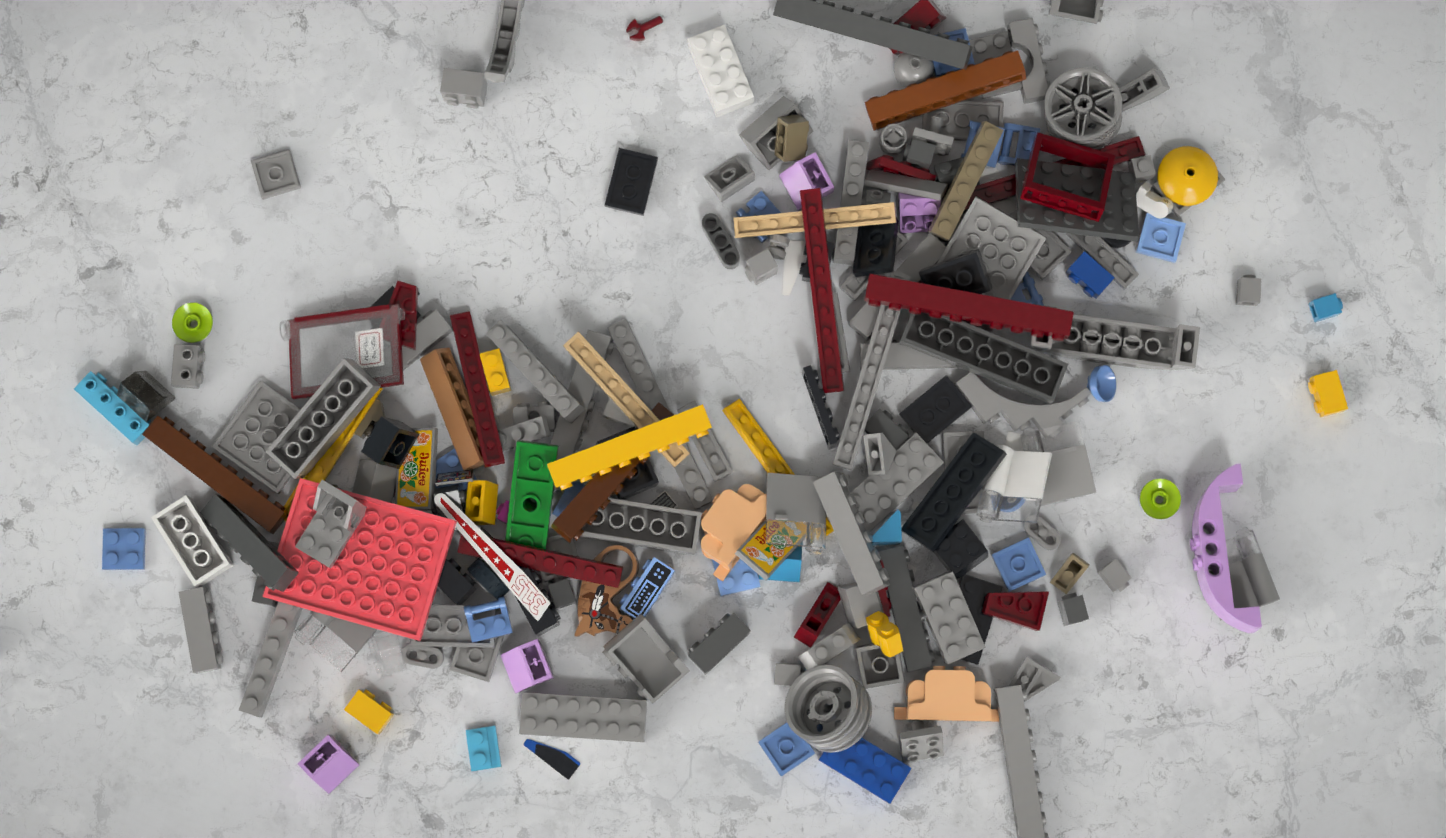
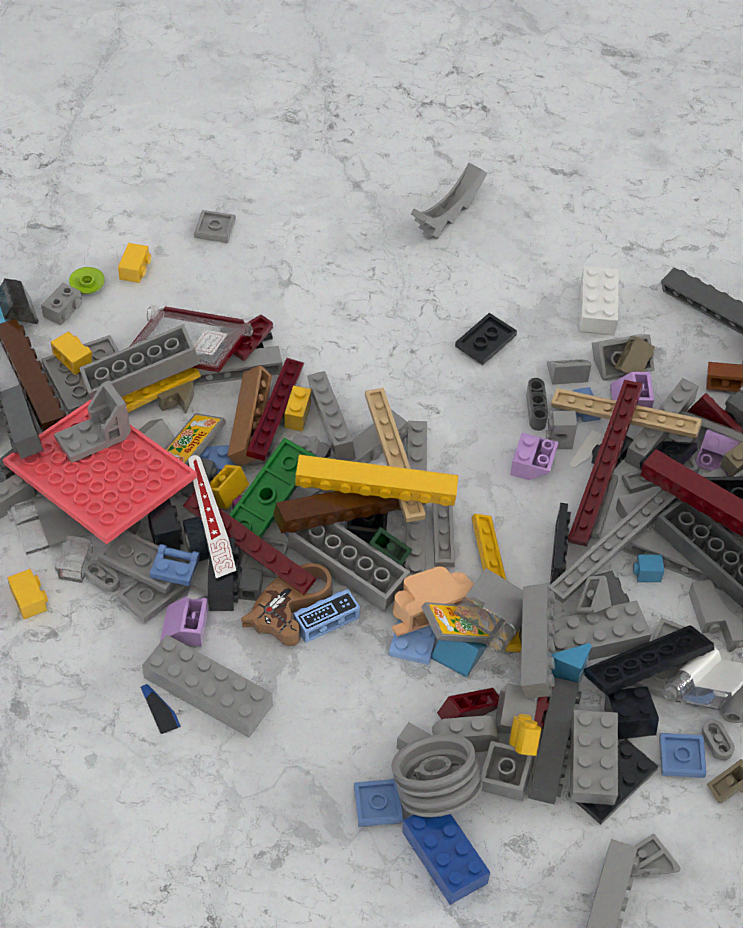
camera: 25 degrees right, 30 degrees down
black brick [361,416,419,469] -> none
piece [435,469,474,486] -> none
light grey brick [440,68,487,109] -> none
medium azure plate [466,726,502,771] -> none
light grey cylinder [602,614,690,704] -> none
dark red bar [626,16,663,41] -> none
dark grey brick [688,613,751,675] -> none
light grey wheel [767,234,790,260] -> none
light grey wheel [879,124,907,156] -> none
light nougat brick [894,666,999,722] -> none
black plate [899,375,972,444] -> none
light grey plate [900,720,944,763] -> none
dark red wing [982,591,1049,631] -> none
dark grey brick [1057,592,1089,626] -> none
none -> yellow brick [51,331,93,375]
none -> yellow brick [118,243,151,283]
none -> white sticker [187,586,208,599]
none -> dark green slope [369,527,412,566]
none -> lavender slope [510,433,559,480]
none -> dark azure brick [633,555,664,582]

